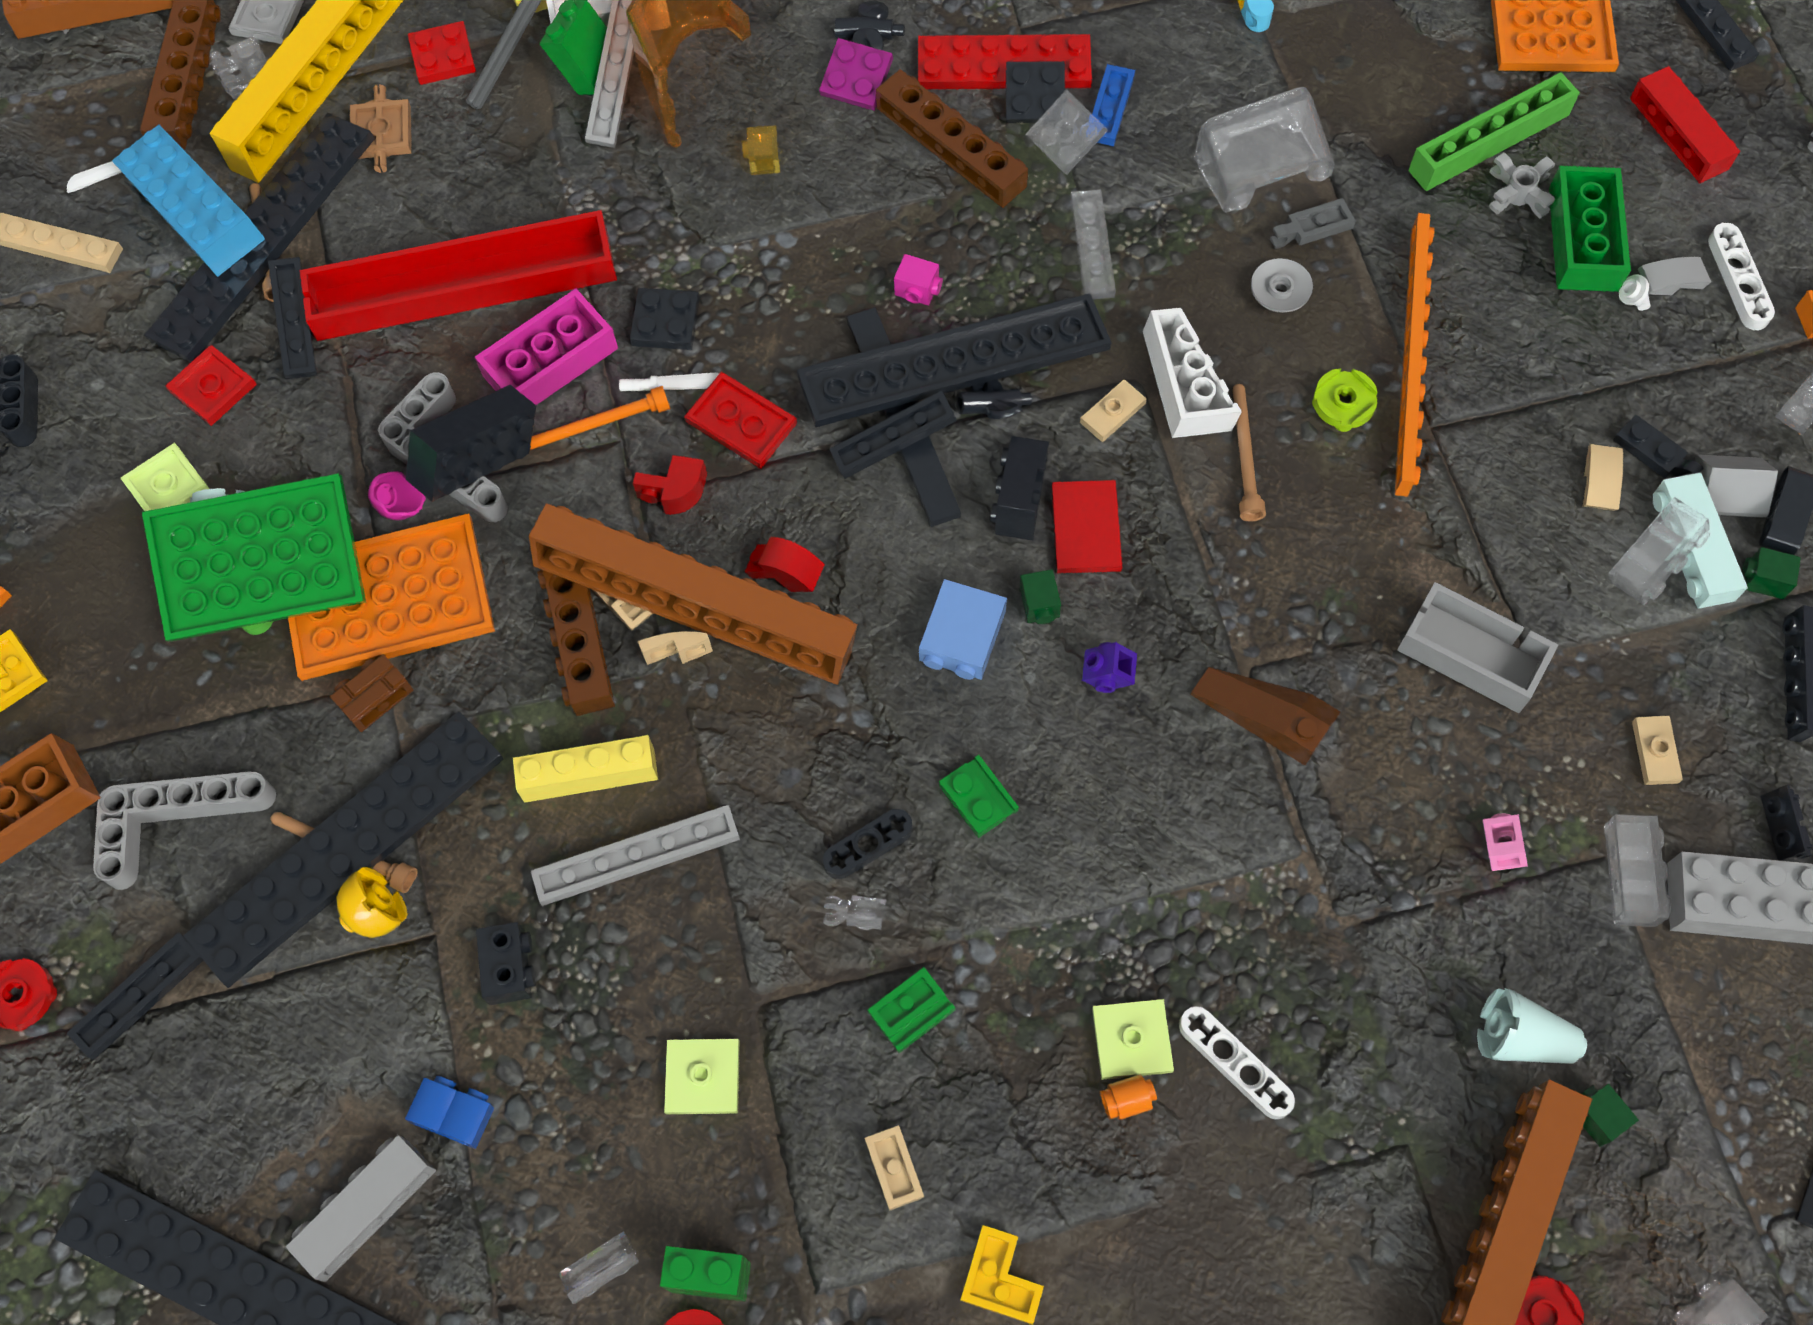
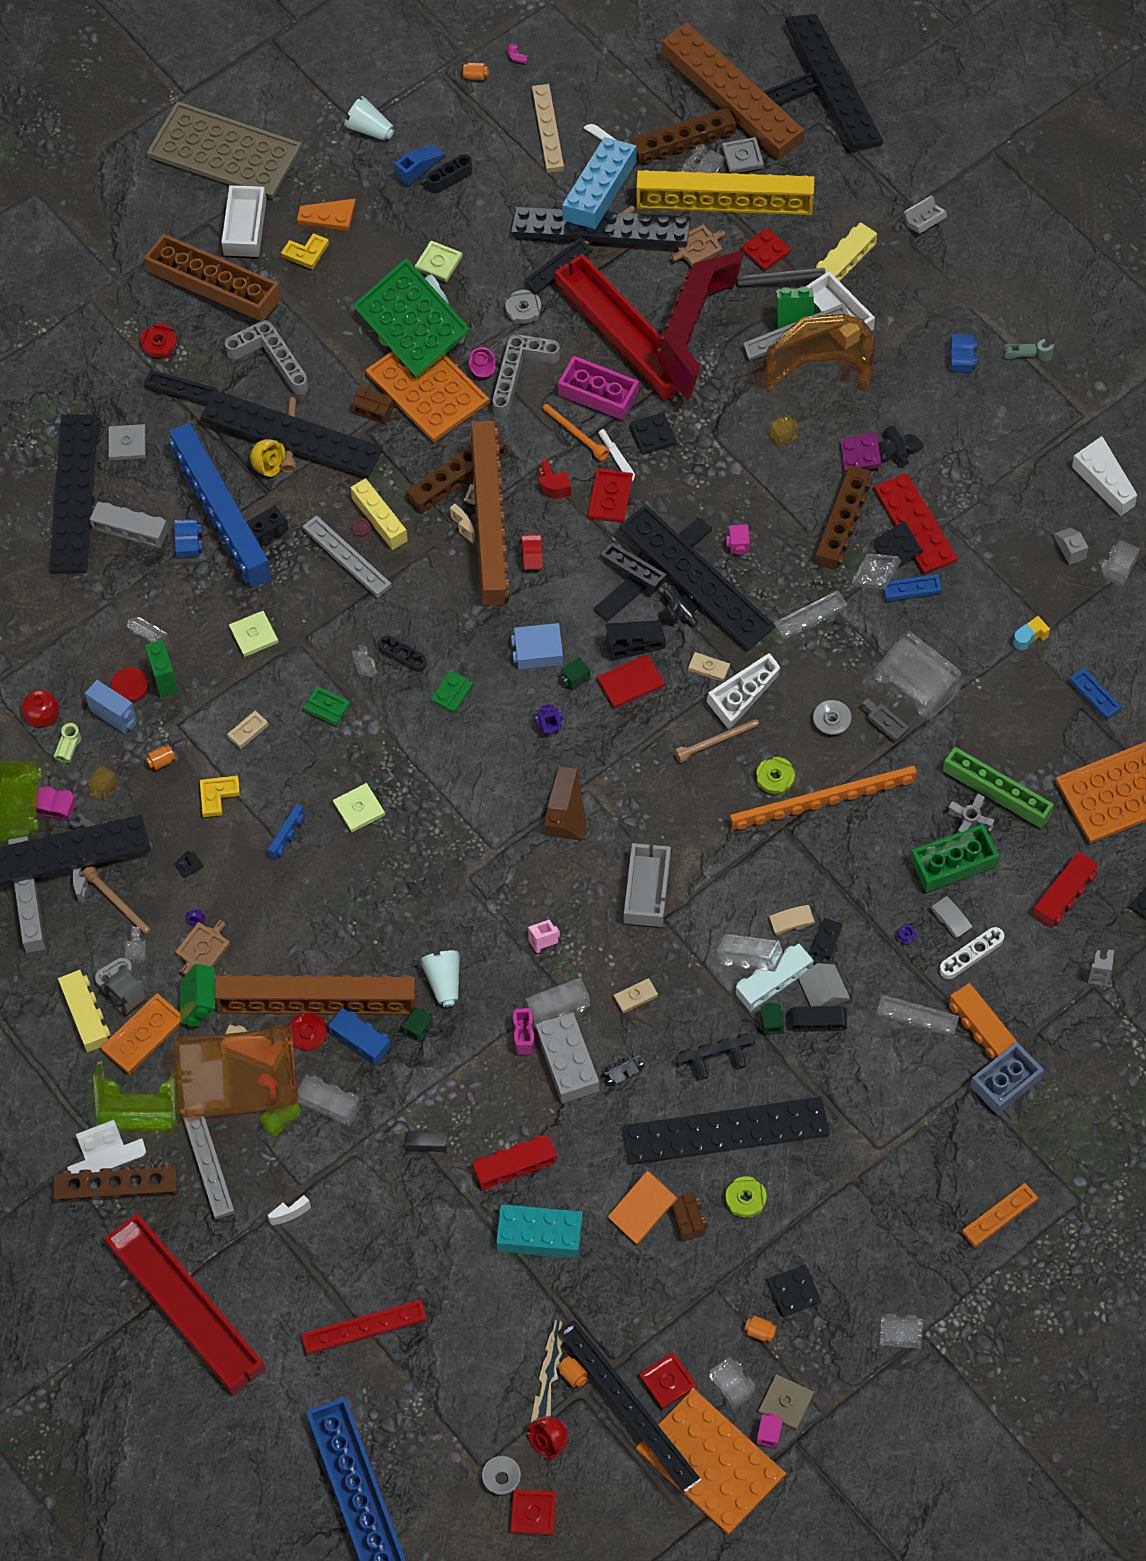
camera: 65 degrees right, 5 degrees down
red plate [166,345,257,426] -> none
black brick [406,385,537,502] -> none
orange brick [1100,1074,1157,1120] -> none
white beam [1179,1006,1295,1119] -> none
white plate [1619,274,1651,311] -> none
none -> light grey plate [109,424,146,461]
none -> blue brick [169,423,272,588]
none -> blue plate [268,803,306,861]
none -> blue brick [328,1008,391,1066]
none -> clear pink plate [352,518,371,536]
none -> light grey plate [505,290,541,324]
none -> dark pink brick [513,1008,535,1055]
none -> dark red slope [657,251,744,400]
none -> dark purple plate [897,925,916,944]

